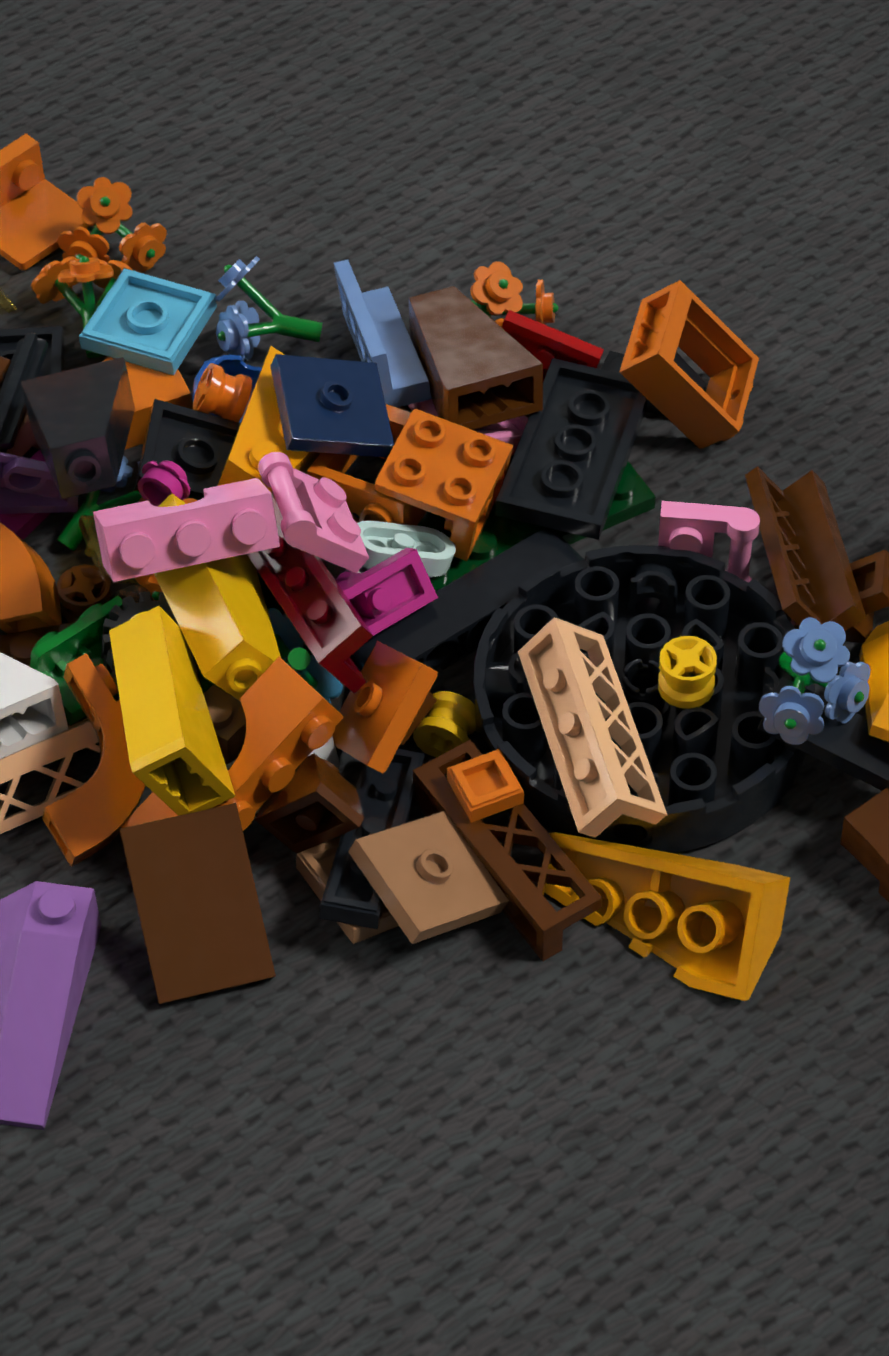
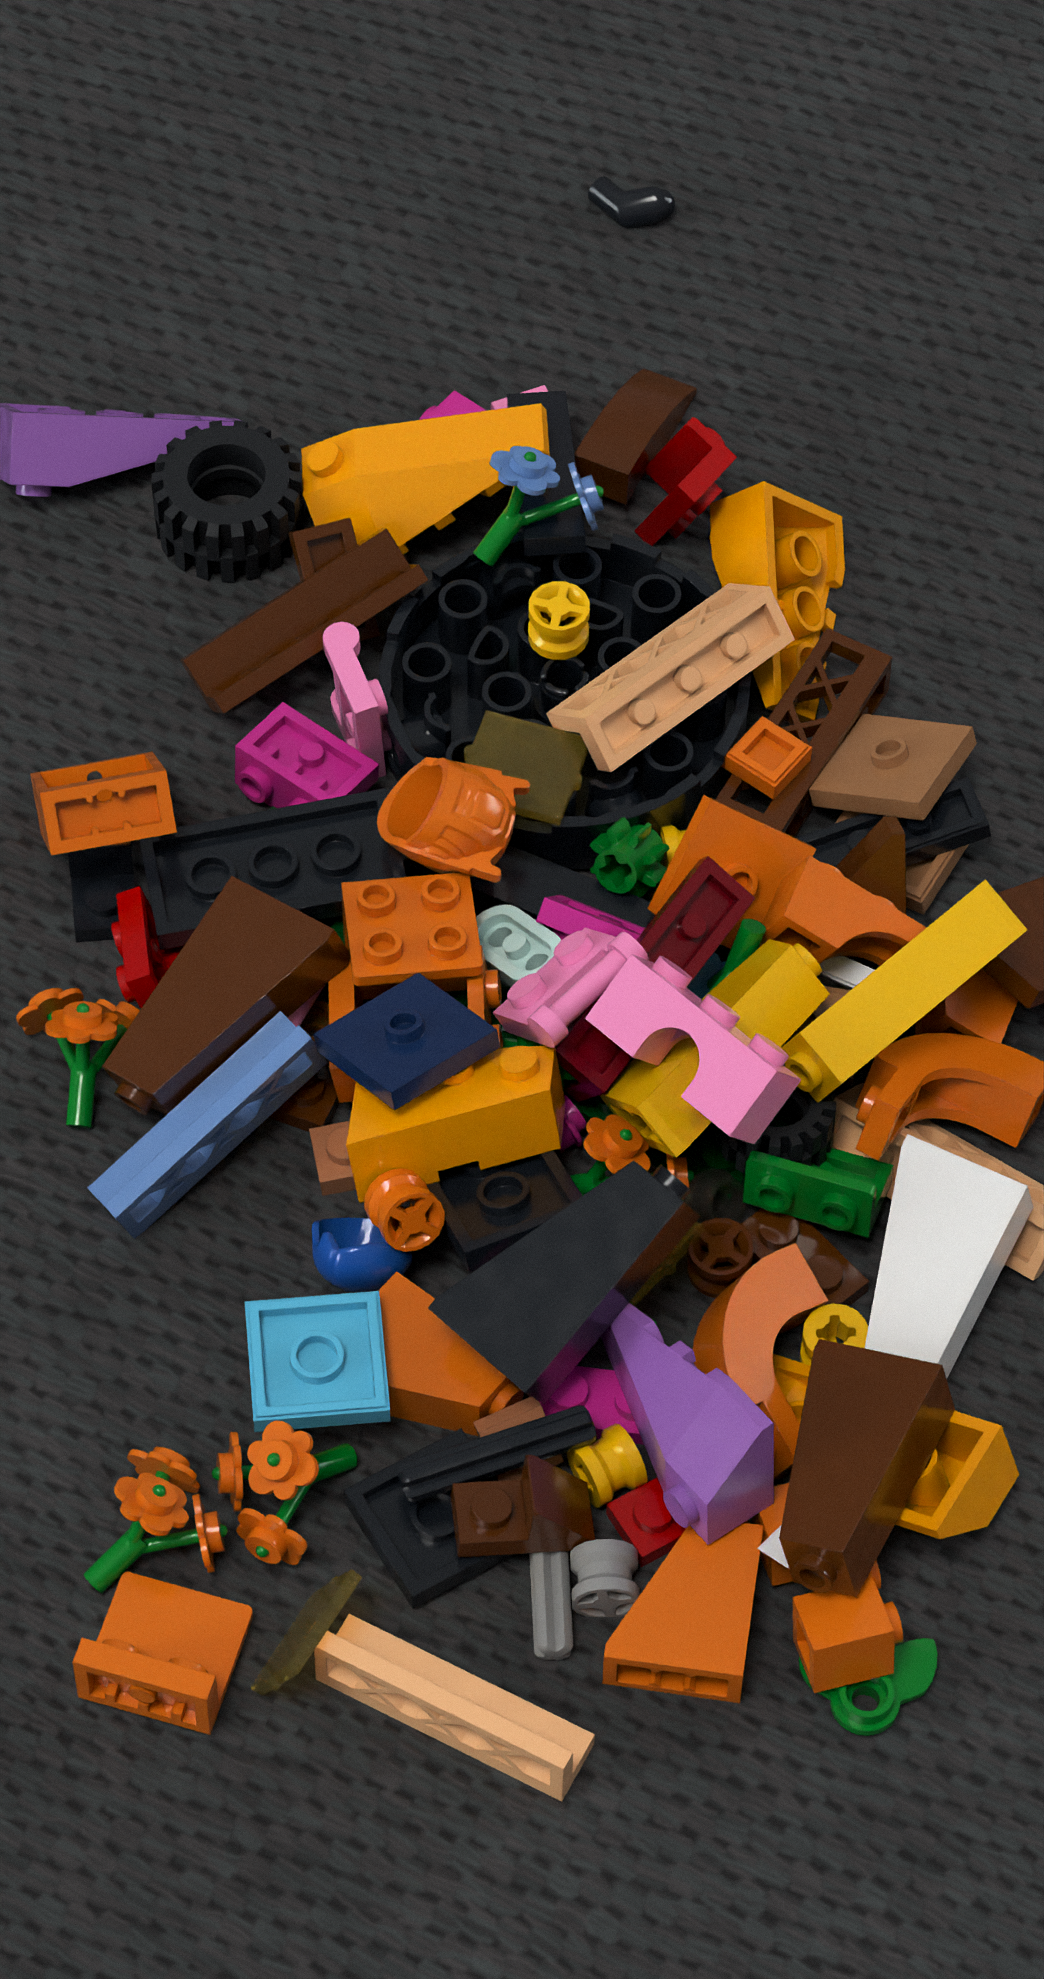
camera: 120 degrees left, 5 degrees up
dark pink plate [138,460,190,506] -> none
plant [215,256,323,362] -> none
none -> dark pink bracket [235,702,379,808]
none -> orange helmet [377,757,530,883]
none -> clear yellow piece [464,710,588,826]
none -> green gear [590,817,670,898]
none -> red bracket [634,417,737,546]

